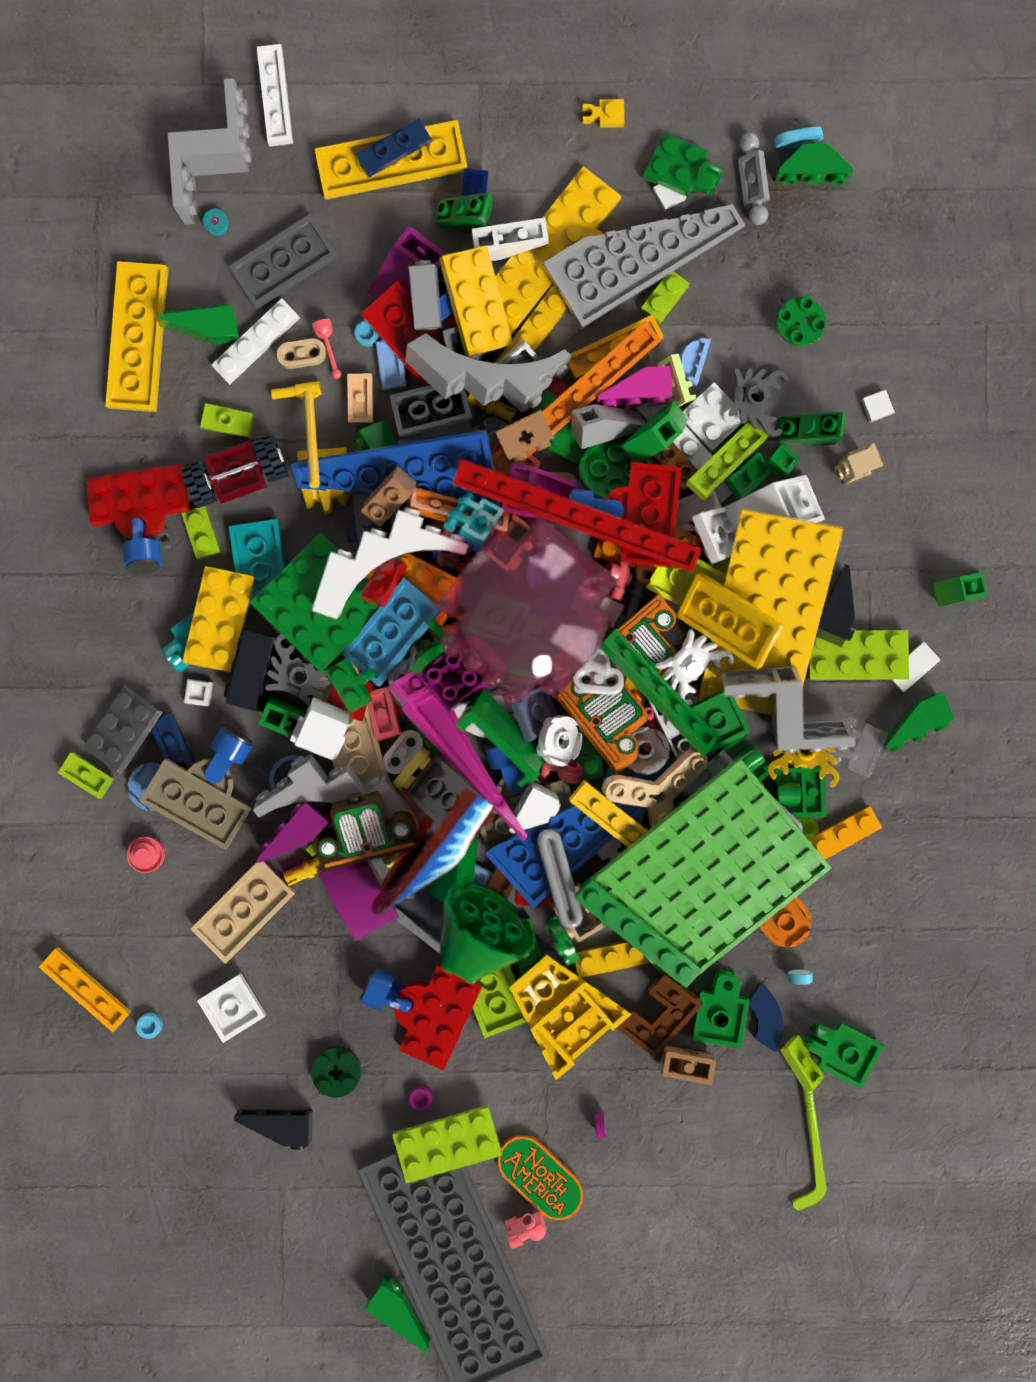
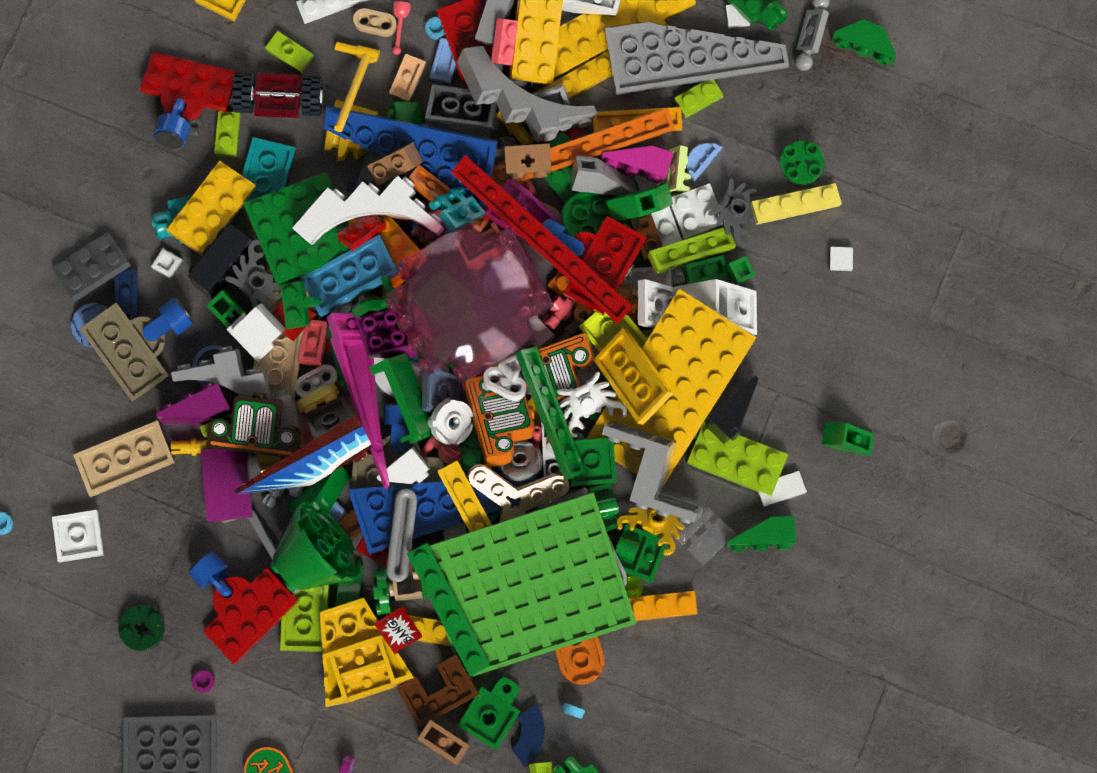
camera: 20 degrees right, 10 degrees down
lime plate [58,752,115,799] -> none
coral plate [127,836,165,873] -> none
black slope [234,1109,312,1150] -> none
lime plate [392,1105,502,1183] -> none
medium azure tile [774,126,824,151] -> none
green slope [777,412,846,446] -> none
tan window [834,443,883,485] -> none
none -> sticker [374,607,423,654]
none -> coral plate [491,18,518,65]
none -> light yellow plate [750,183,842,225]

